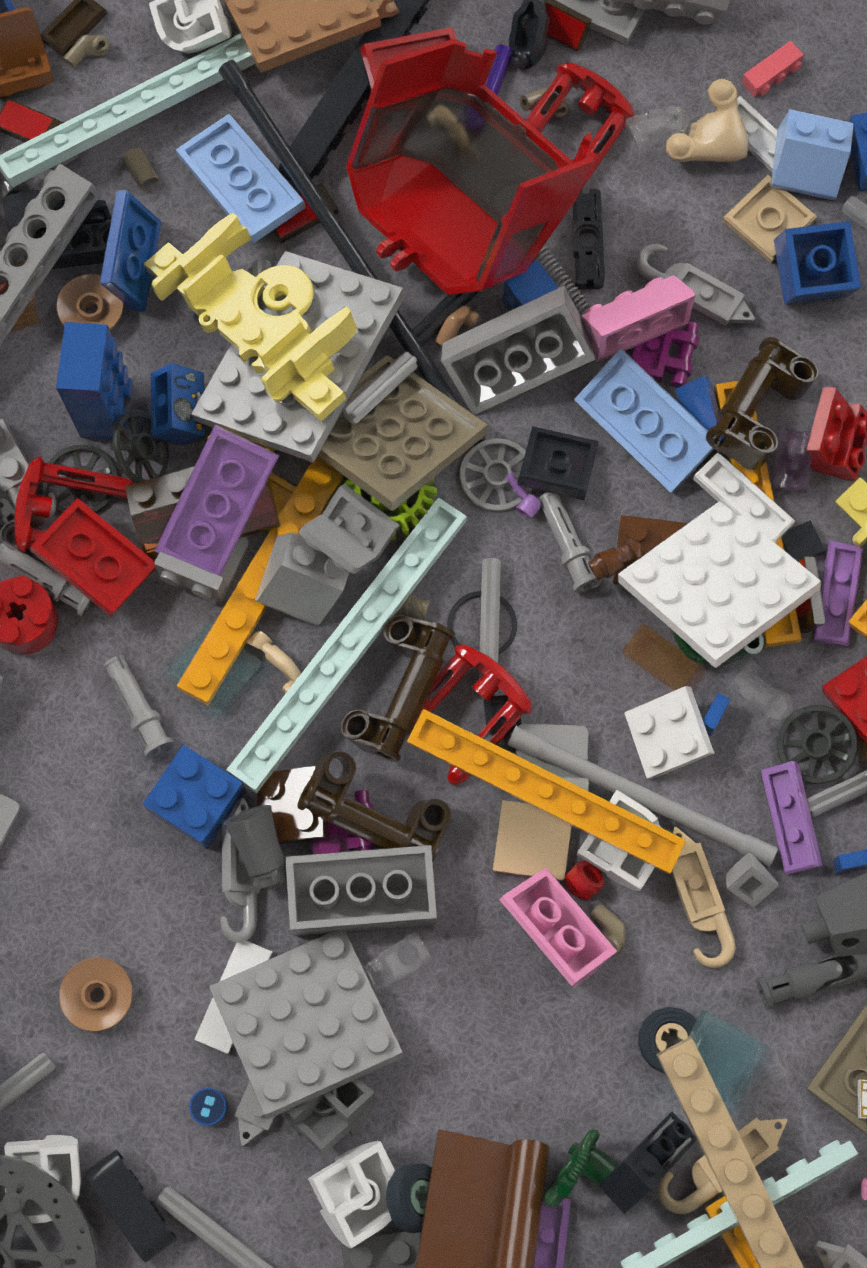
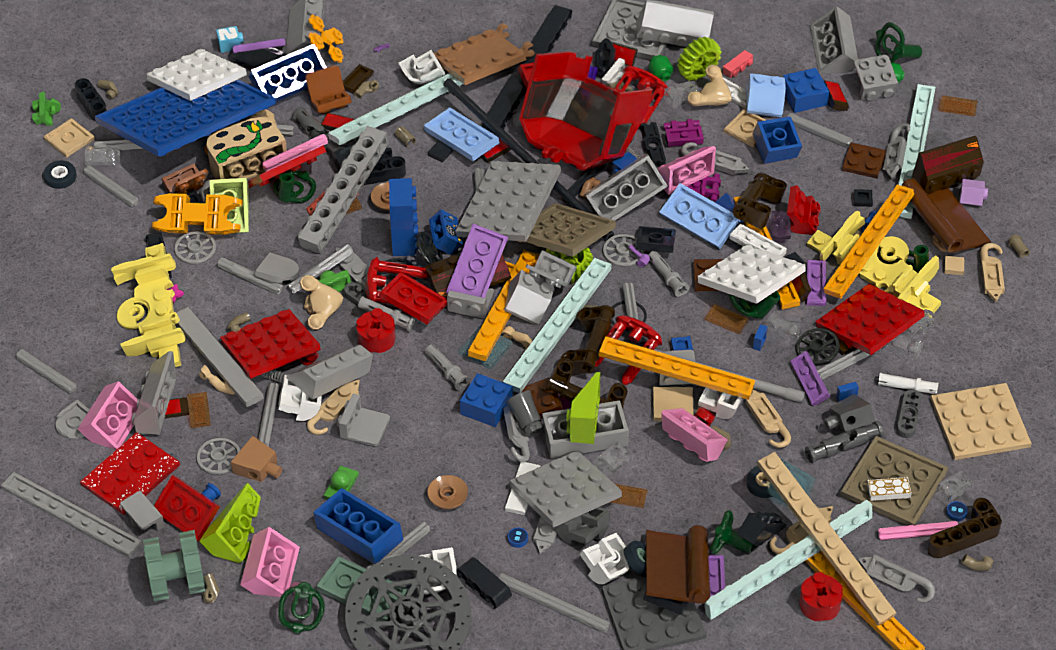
camera: 10 degrees left, 25 degrees down
blue tile [100,190,161,312] -> none
light yellow piece [144,213,358,422] -> none
light grey axle [343,352,417,424] -> none
reddish brown arm [588,539,644,580] -> none
white plate [624,686,714,779] -> none
light grey slope [726,852,779,908] -> none
none -> black tile [428,141,453,163]
none -> lime slope [567,372,600,444]
none -> white tile [602,58,625,85]
none -> clear orange tile [610,484,648,508]
none -> green head [648,55,674,82]
none -> magenta plate [663,119,704,147]
none -> blue tile [671,336,693,351]
none -> lime gear [677,36,722,81]

